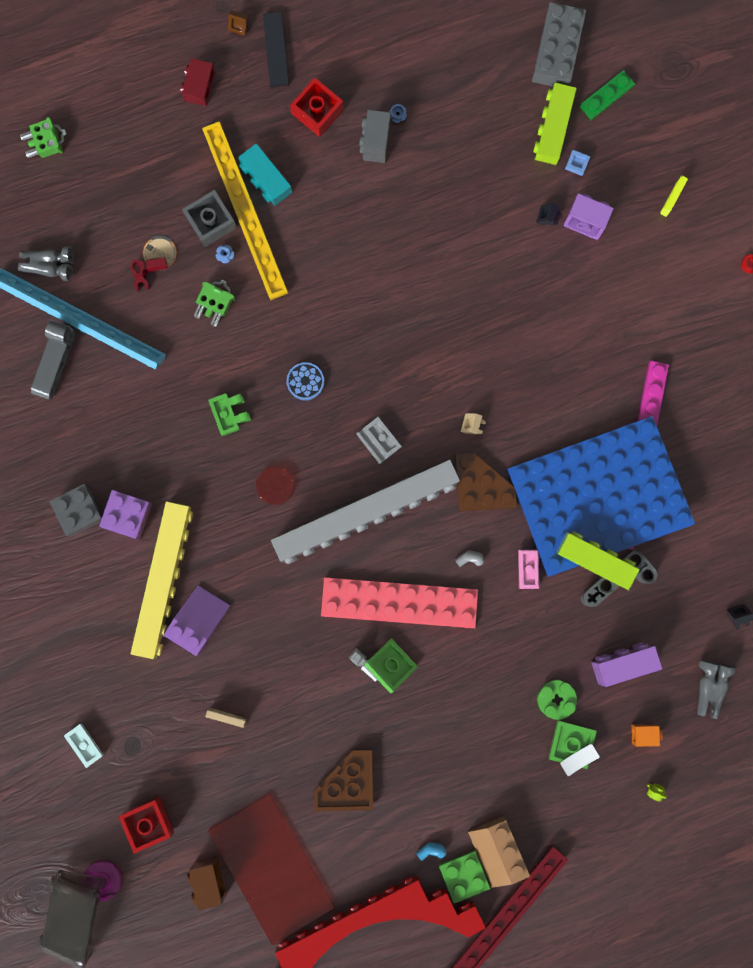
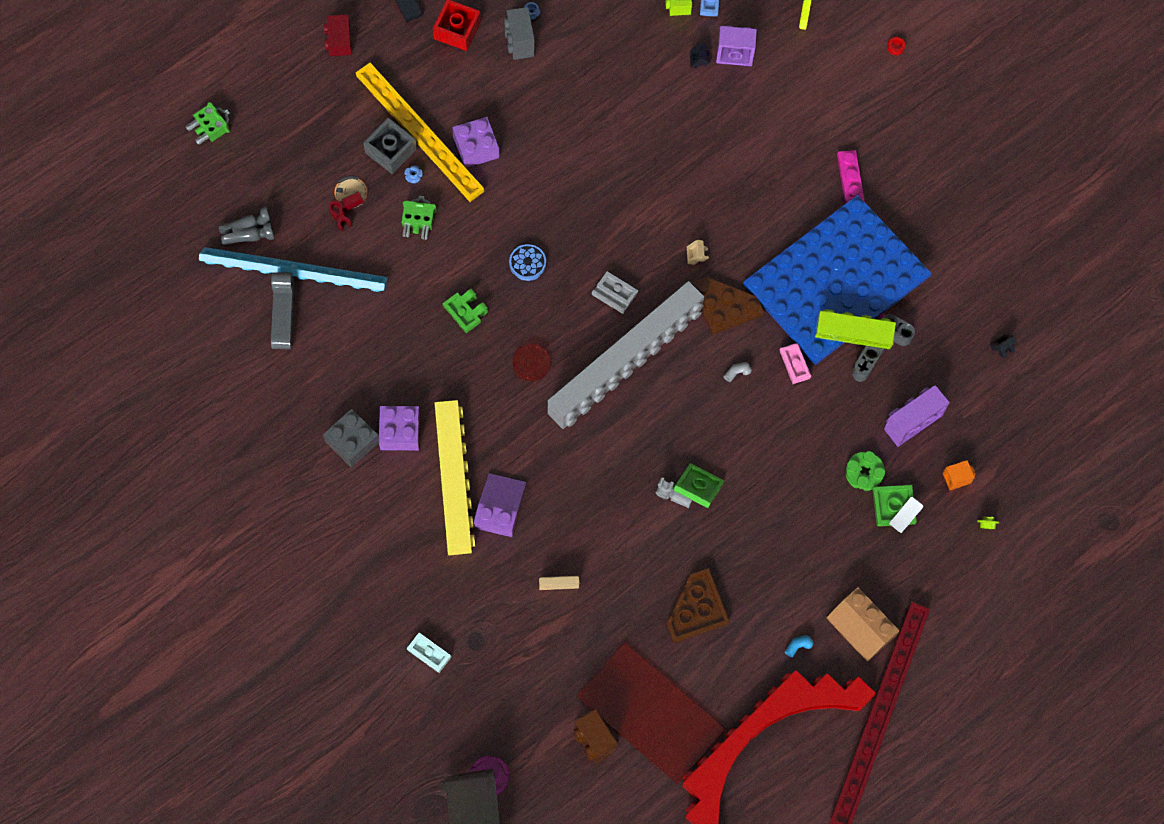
camera: 20 degrees left, 15 degrees down
red brick [118,796,175,854] -> none
teal brick [239,144,292,206] -> none
coral plate [321,578,478,628] -> none
bright green plate [439,850,490,904] -> none
dark grey piece [697,660,736,719] -> none
none -> medium lavender brick [452,117,499,168]

